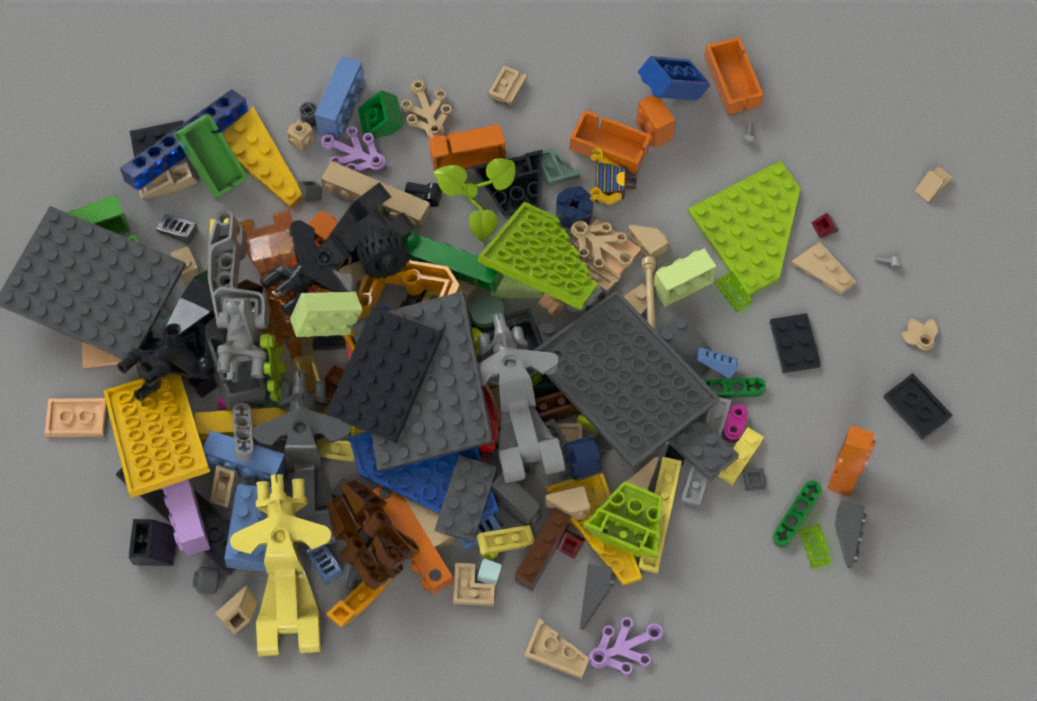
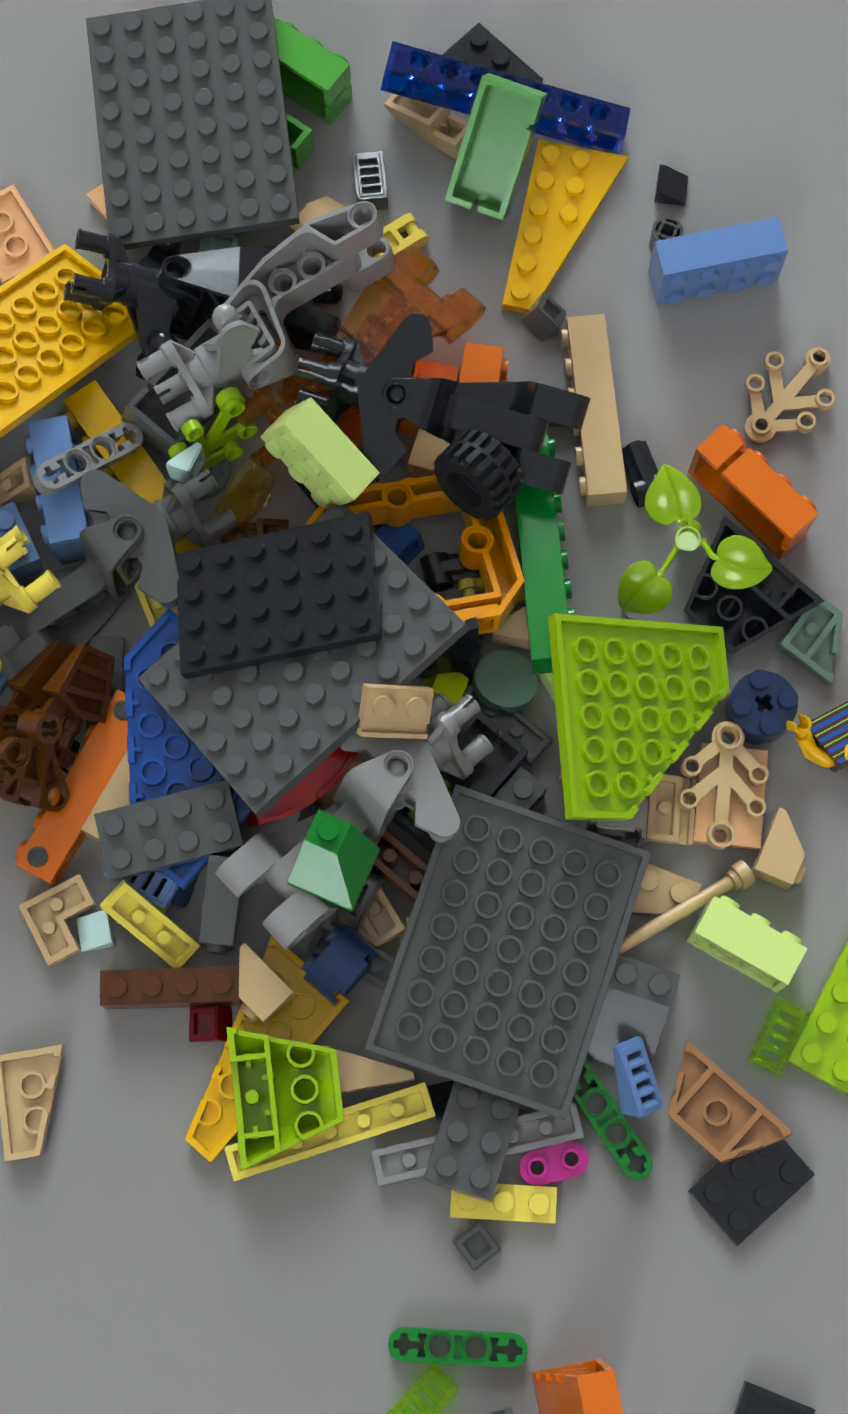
camera: 60 degrees right, 10 degrees up
tan brick [287,119,315,152] -> none
lavender plant [321,126,386,172] -> none
green slope [358,90,403,139] -> none
dark grey slope [580,564,615,629] -> none
lavender plant [588,617,663,676] -> none
none -> light aqua slope [166,442,206,484]
none -> green slope [287,809,380,912]
none -> tan plate [356,683,434,739]
none -> black slope [654,164,688,206]
none -> medium nougat wing [667,1041,793,1164]

